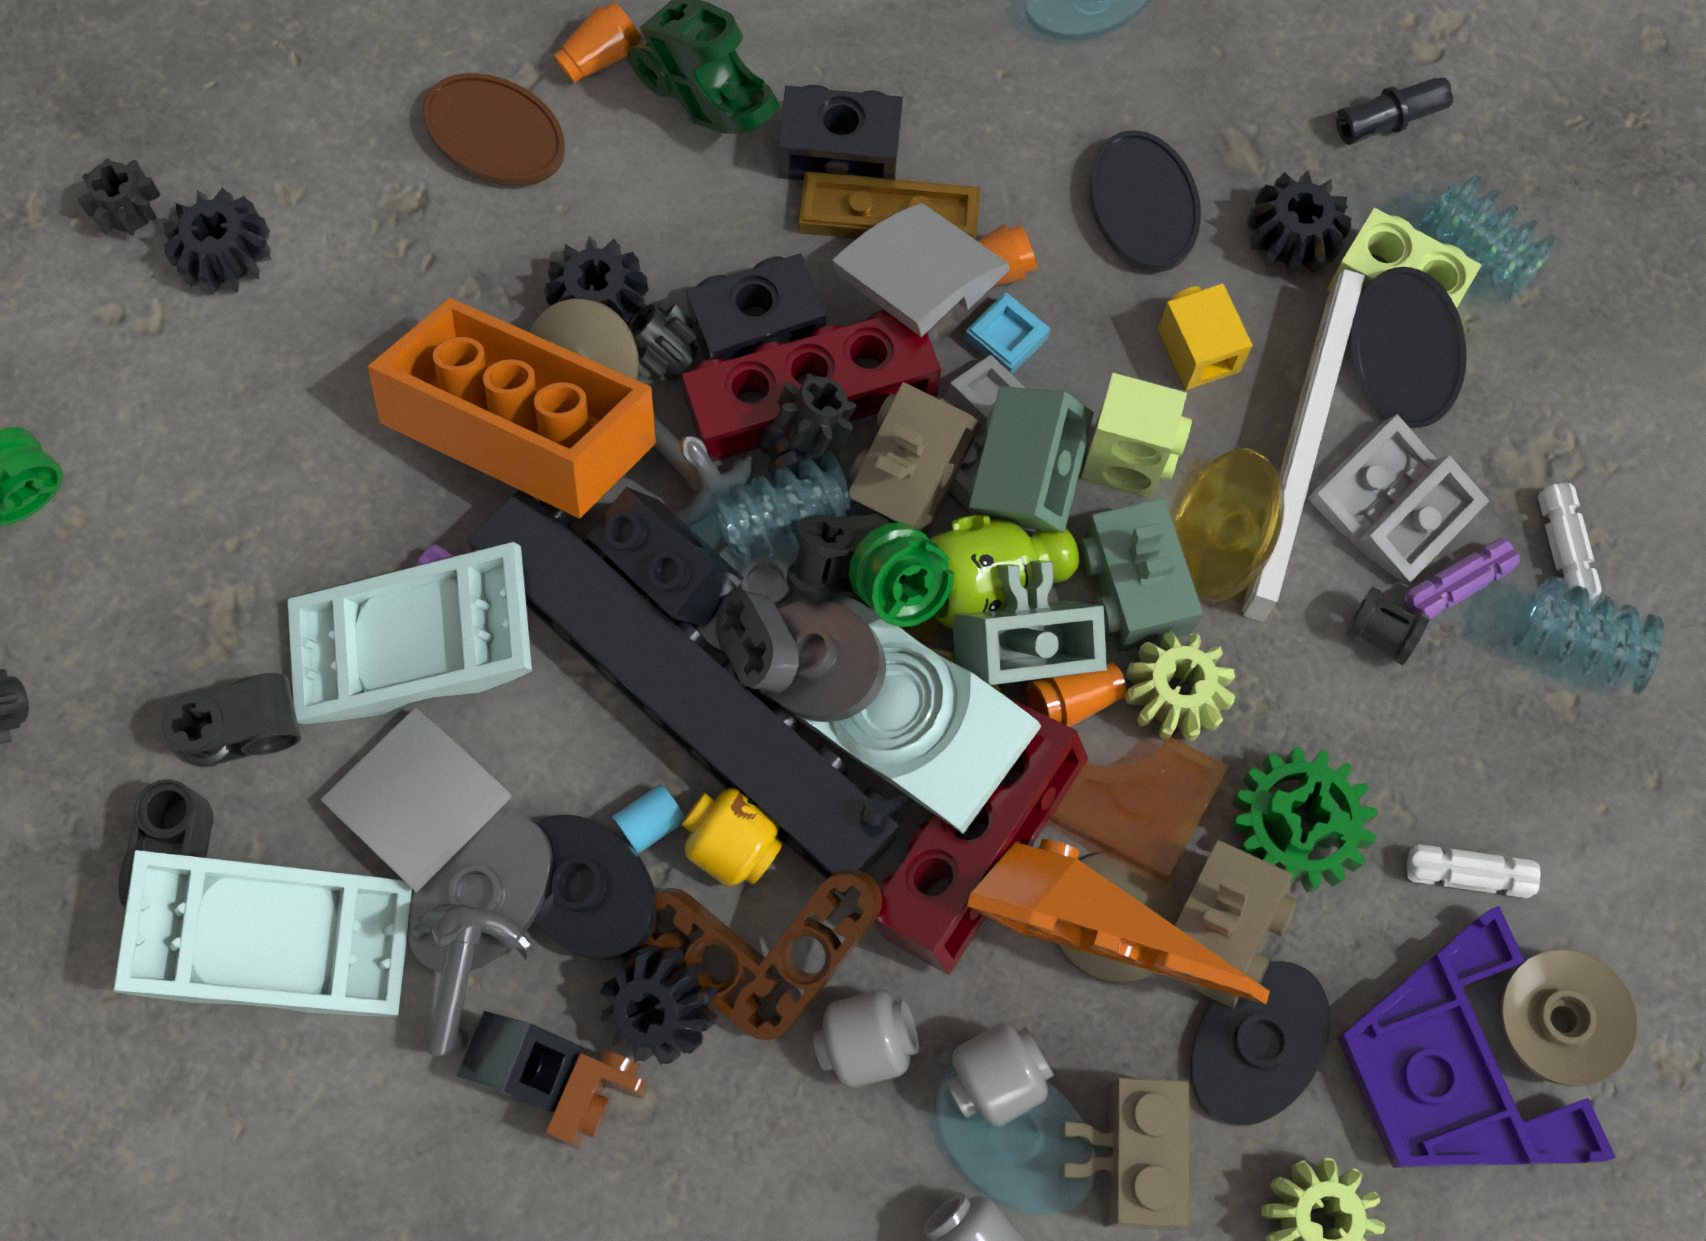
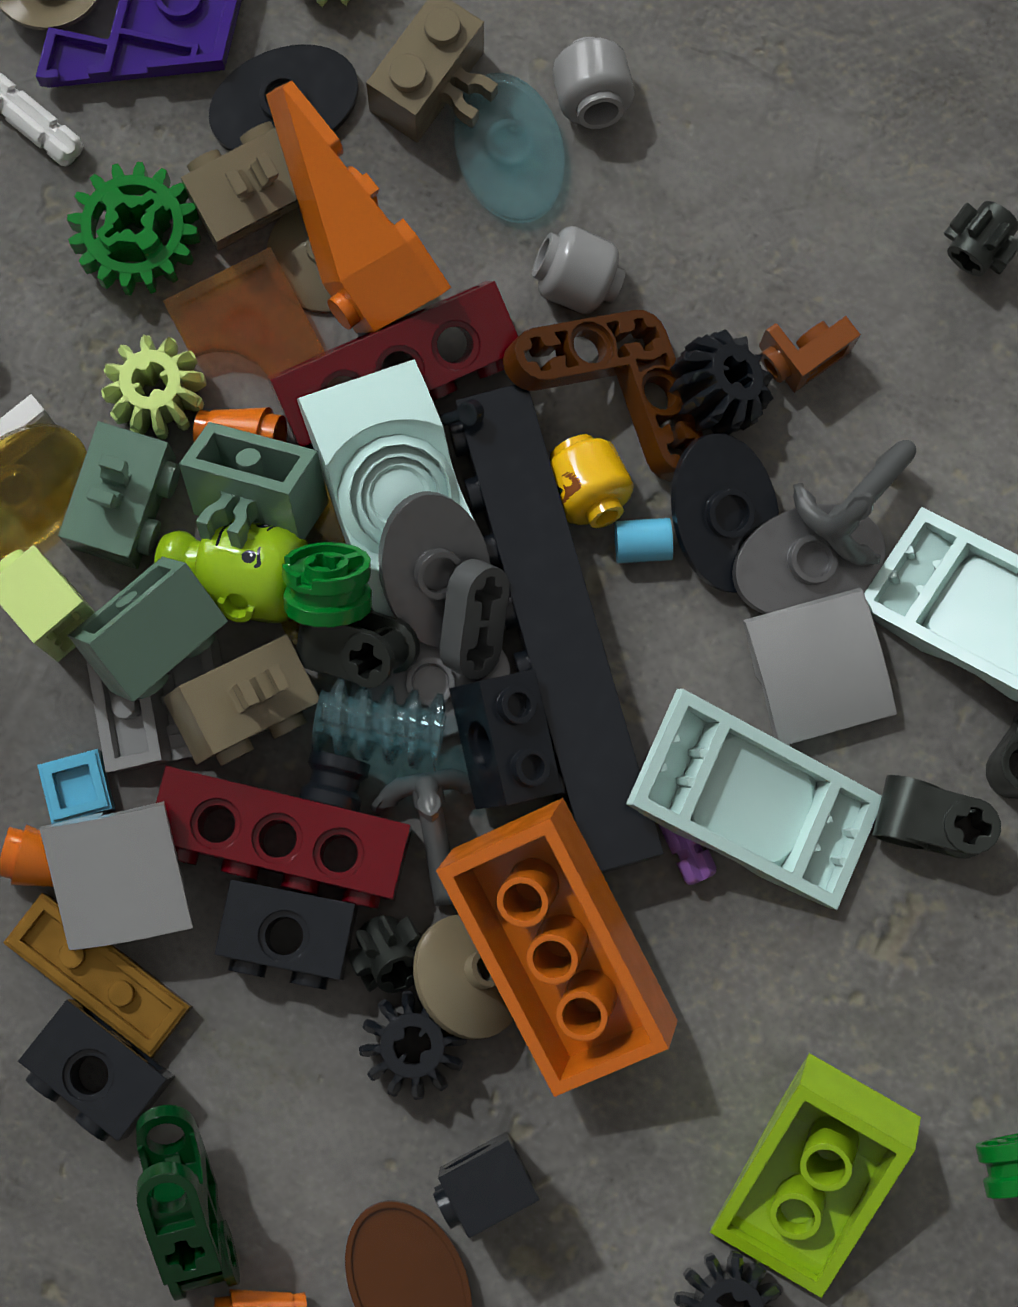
camera: 150 degrees left, 10 degrees up
black brick [457,1011,582,1113] -> none
pearl dark grey gear [773,374,856,456] -> none
light grey head [946,1022,1054,1127] -> none
none -> black brick [433,1131,539,1238]
none -> lime slope [710,1053,921,1298]

